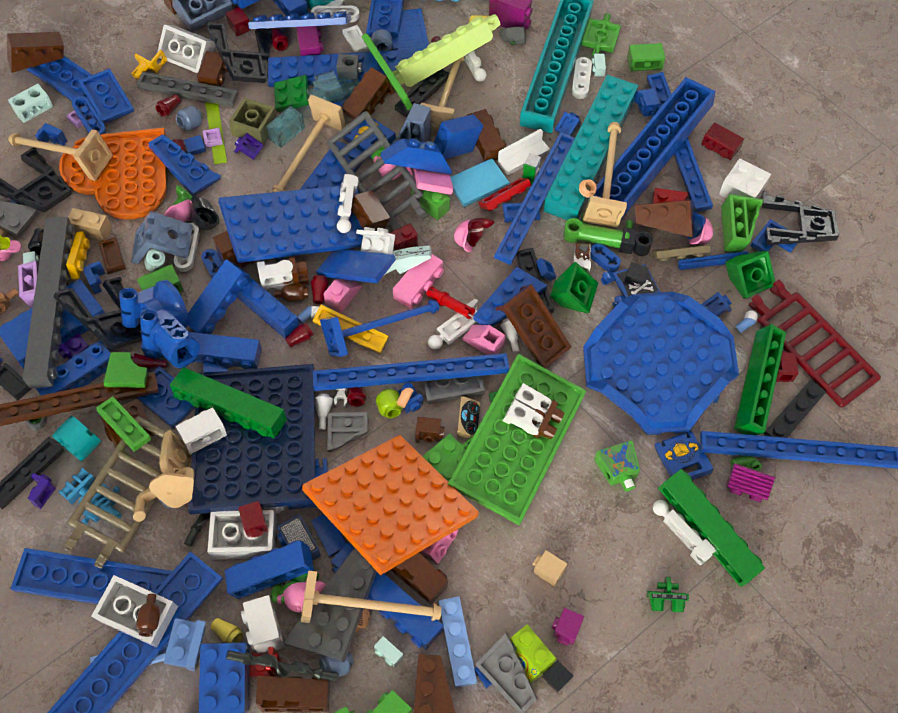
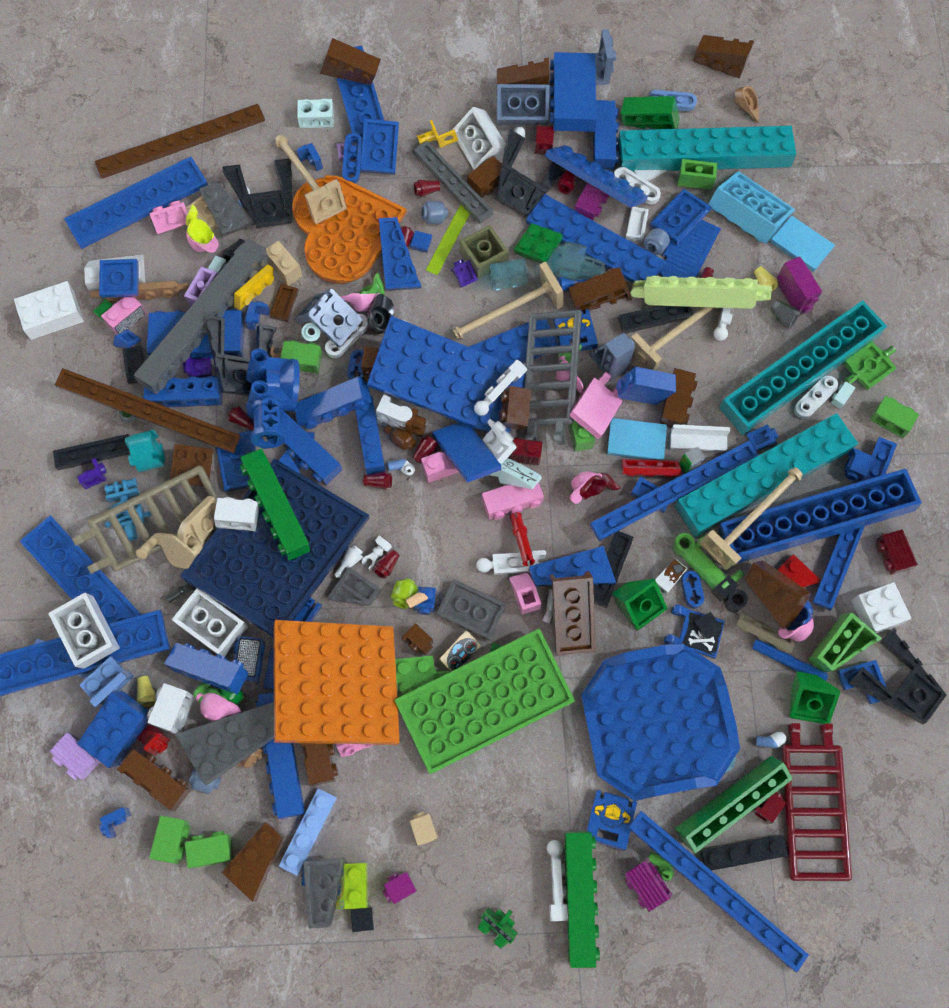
camera: 35 degrees right, 10 degrees up
bright green plate [96,396,151,452] -> none
bright green tile [104,352,148,388] -> none
reddish brown plant [136,594,160,637] -> none
lavender tile [202,128,223,148] -> none
pearl dark grey piece [226,650,338,682] -> none
dark red brick [238,501,268,537] -> none
tan tile [301,571,441,623] -> none
yellow plate [312,305,389,354] -> none
blue plate [313,353,510,391] -> none
blue tile [320,300,439,357] -> none
dark grey brick [336,54,362,79] -> none
bright green tile [361,34,413,110] -> none
light aqua piece [374,636,404,668] -> none
blue wedge [381,138,452,174] -> none
white hips [503,383,565,439] -> none
blue tile [536,258,556,281] -> none
light nougat plate [579,180,596,198] -> none
bright green torso [594,440,640,492] -> none
blue bracket [701,292,732,317] -> none

